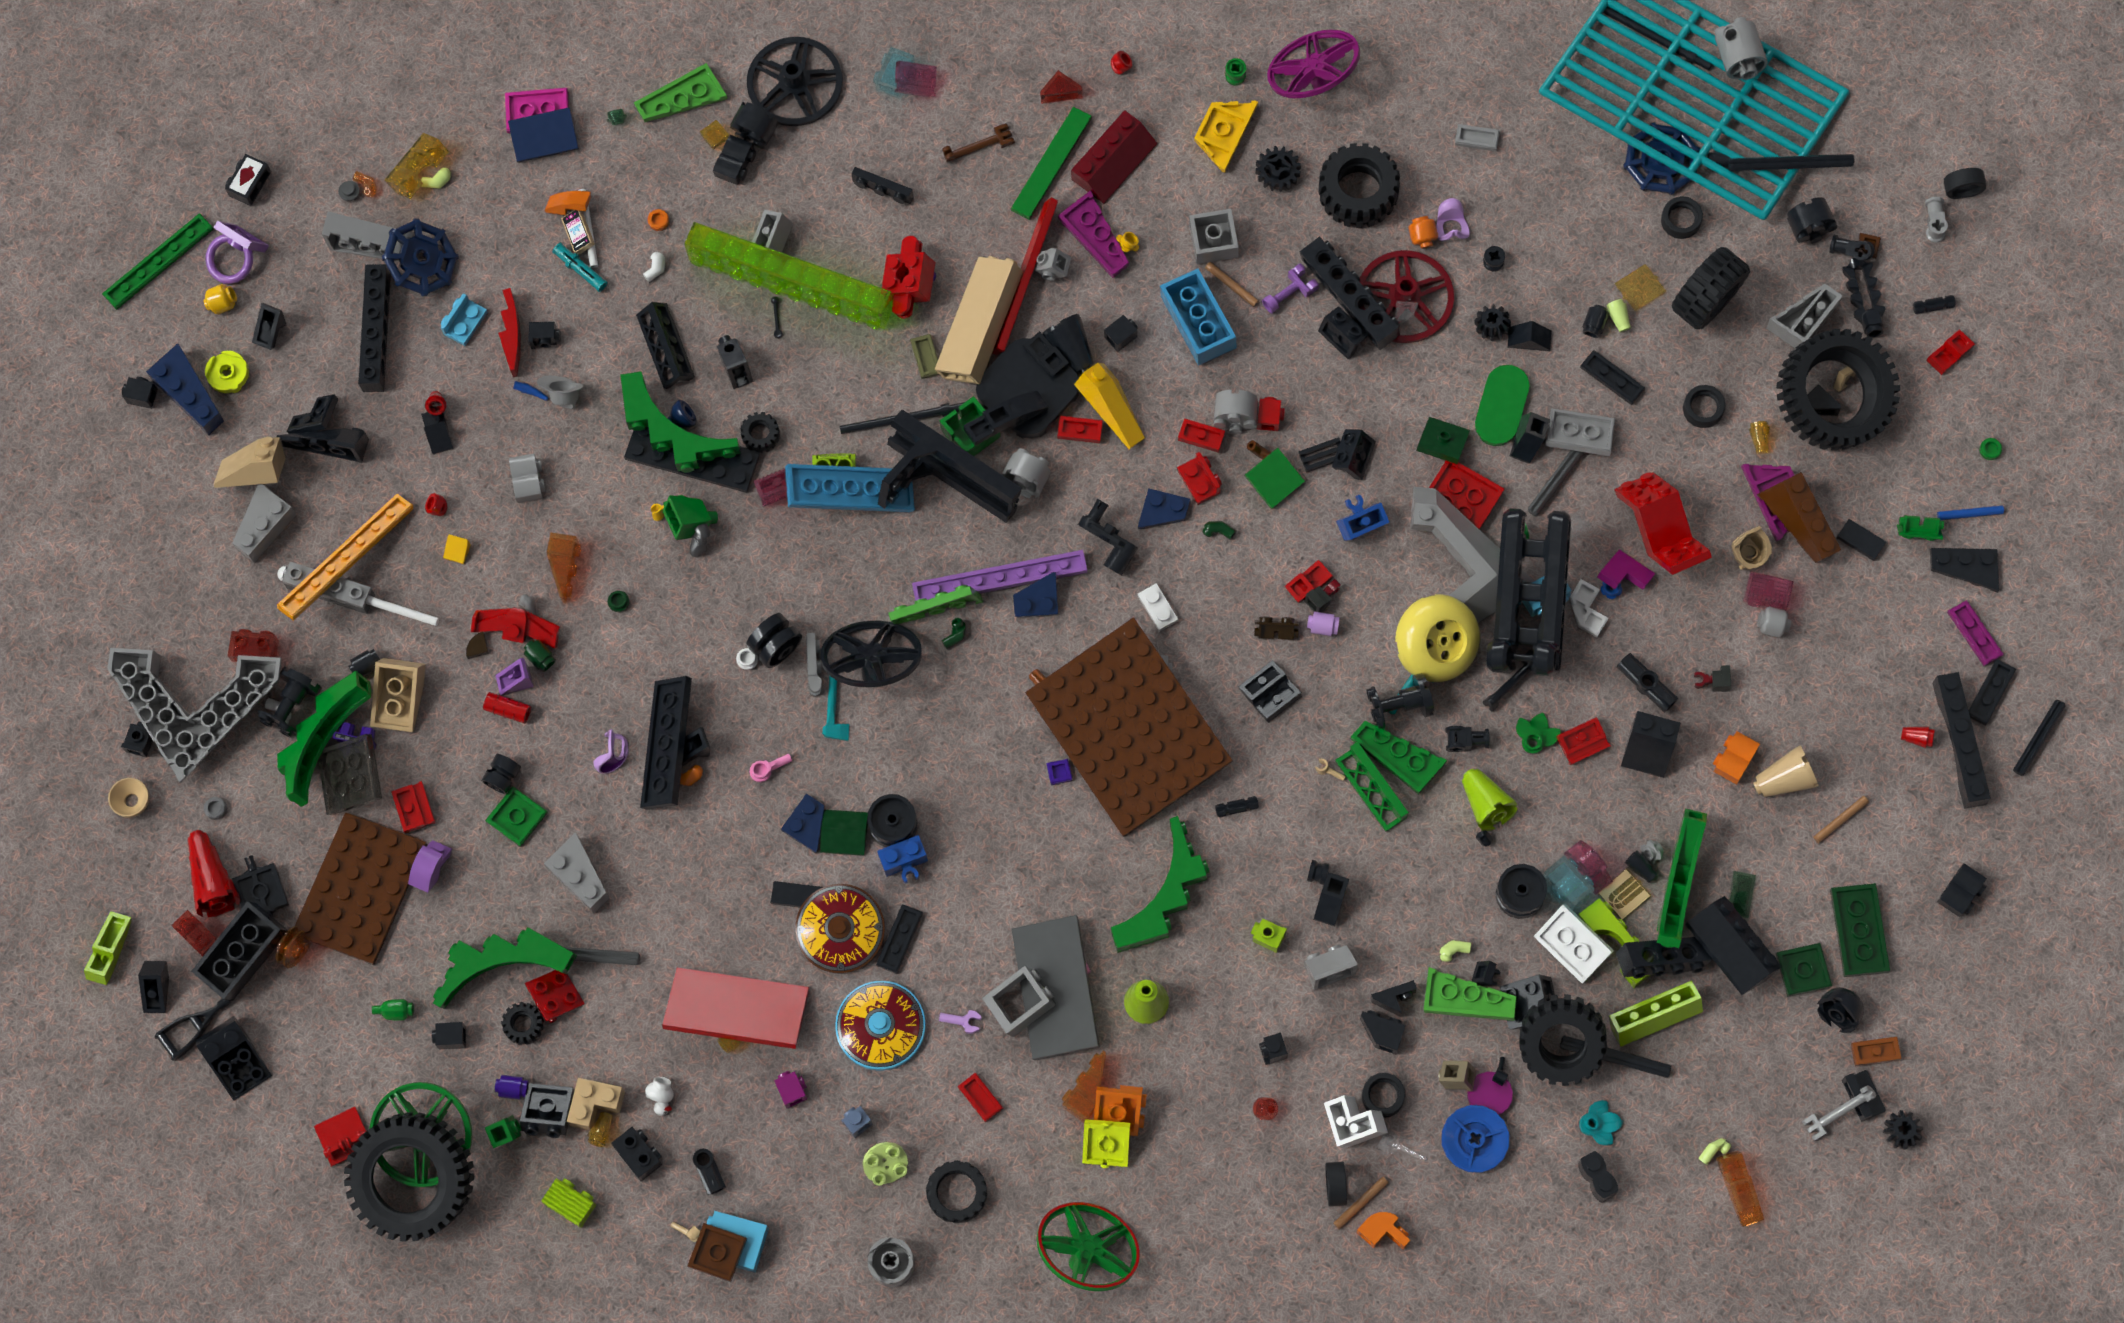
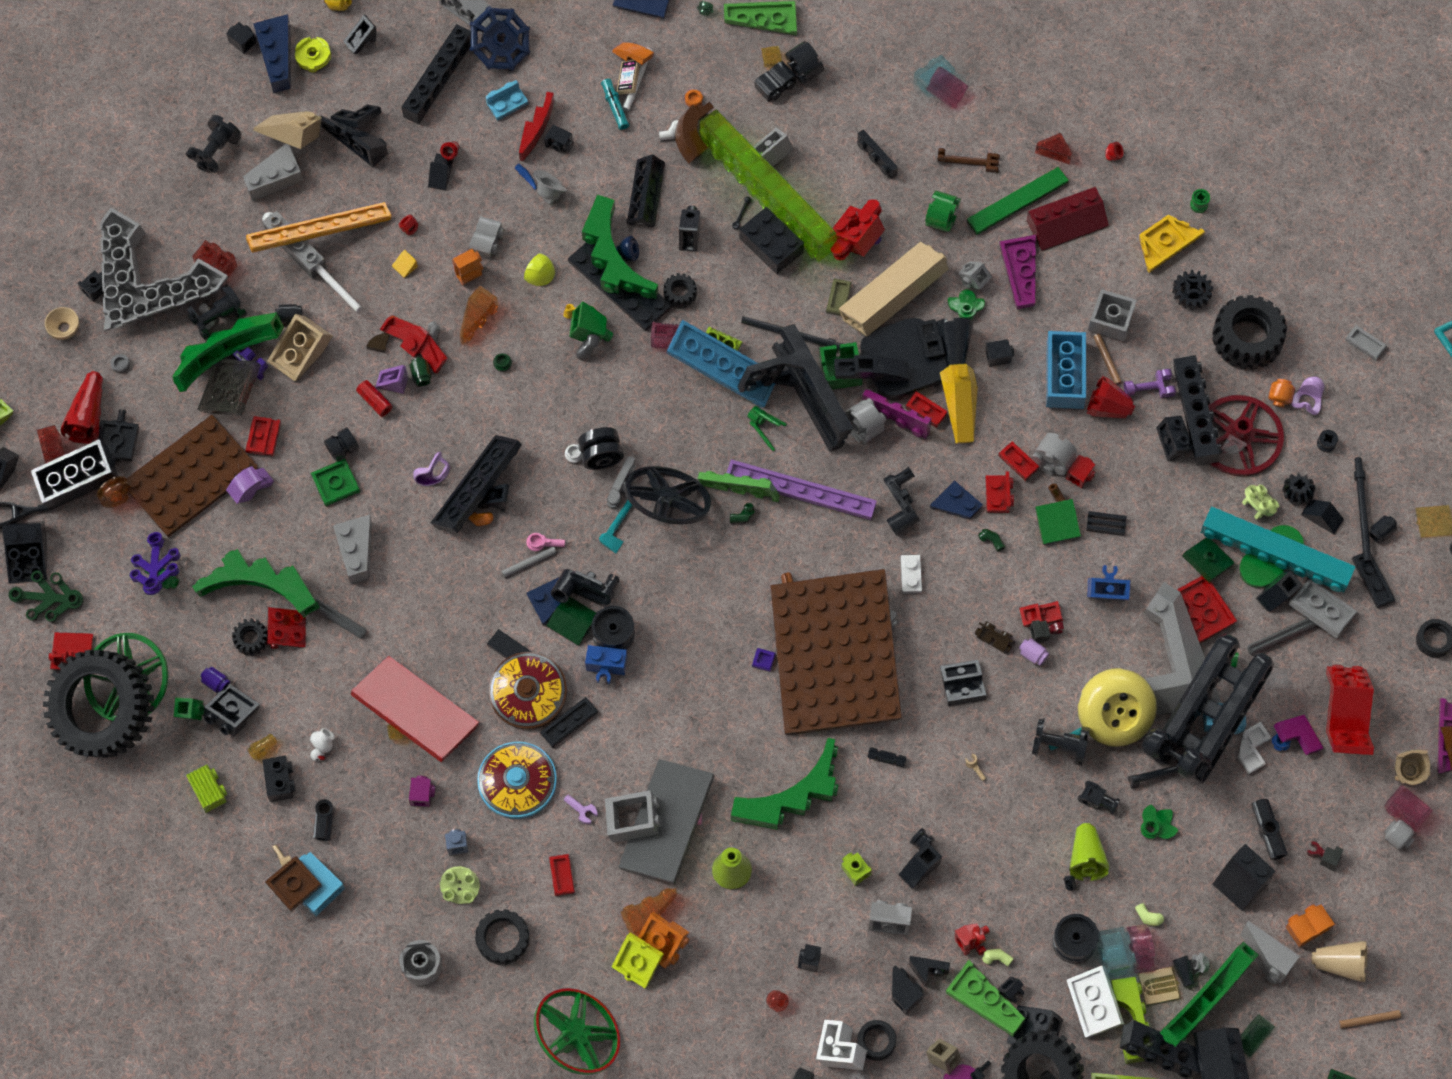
camera: 25 degrees right, 5 degrees down
black brick [432,1022,466,1050] -> none
tan brick [567,1078,625,1131] -> none
black wheel [747,37,843,126] -> none
red tile [992,197,1058,355] -> none
dark blue wing [1013,572,1058,617] -> none
yellow plate [1116,232,1139,253] -> none
magenta wheel [1267,30,1360,98] -> none
black bracket [1332,429,1376,480] -> none
green fence [1335,741,1409,832] -> none
green wing [1350,721,1447,795] -> none
red plate [1556,717,1611,765] -> none
yellowish green cone [1606,299,1631,332] -> none
none -> dark green plant [8,571,83,623]
none -> dark purple plant [129,532,181,595]
none -> black piece [186,115,242,173]
none -> orange brick [452,249,484,286]
none -> light grey bar [502,547,557,577]
none -> neon yellow helmet [524,253,555,286]
none -> black piece [551,569,620,605]
none -> reddish brown arch [675,102,714,164]
none -> black brick [739,207,804,274]
none -> green plant [747,406,787,451]
none -> magenta wing [862,389,932,439]
none -> green brick [925,190,961,232]
none -> green plate [948,289,985,320]
none -> red piece [955,923,990,956]
none -> red cone [1087,376,1135,418]
none -> yellowish green arm [1135,903,1164,926]
none -> teal brick [1200,506,1356,593]
none -> light grey slope [1241,921,1299,985]
none -> yellowish green plate [1242,484,1279,520]
none -> black bar [1354,457,1372,563]

